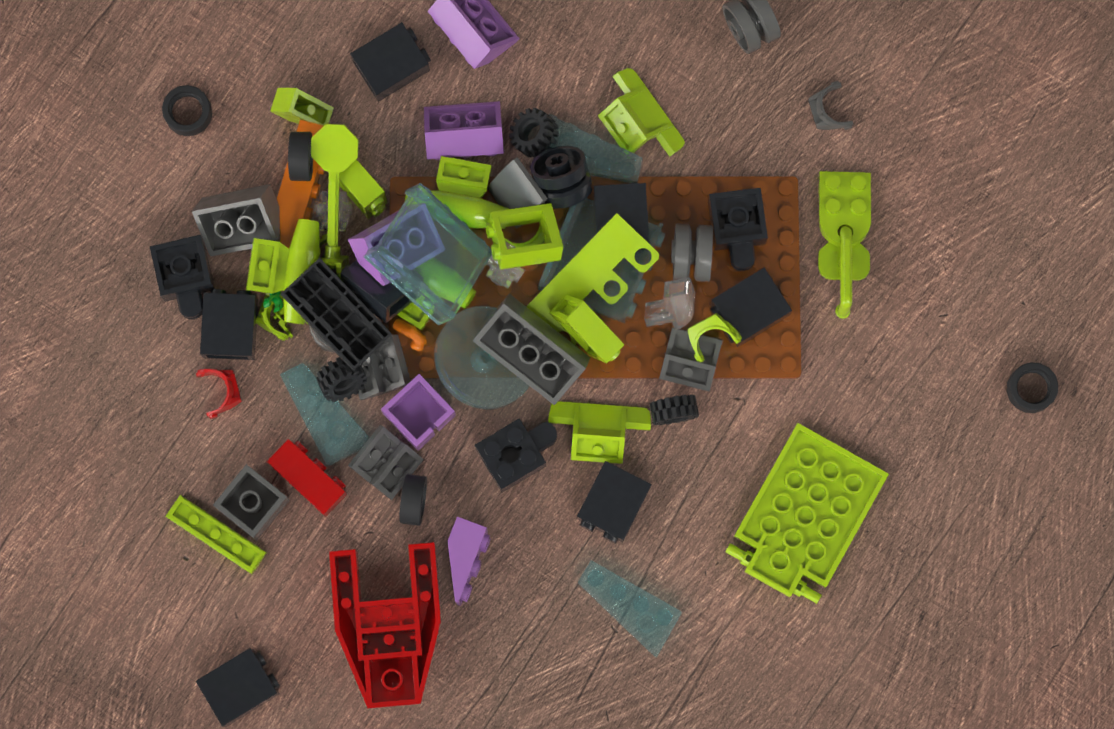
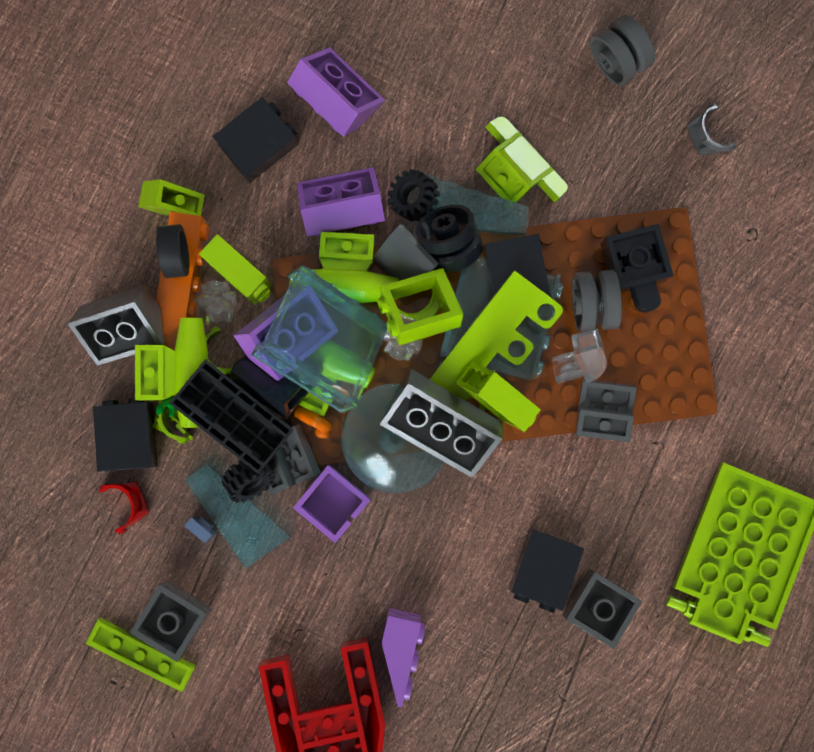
camera: 10 degrees left, 5 degrees up
black brick [150,235,215,320] -> none
black tyre [162,85,212,136] -> none
red brick [267,439,347,517] -> none
lime piece [311,124,359,273] -> none
dark grey slope [348,425,424,500] -> none
black tyre [399,474,427,526] -> none
black brick [475,418,557,493] -> none
lime plate [548,401,651,464] -> none
clear light blue wing [578,560,682,658] -> none
black tyre [649,395,699,425] -> none
lime helmet [688,313,742,363] -> none
black brick [709,267,792,347] -> none
lime plate [818,171,871,319] -> none
none -> sand blue plate [185,516,217,543]
none -> dark grey brick [562,569,642,649]

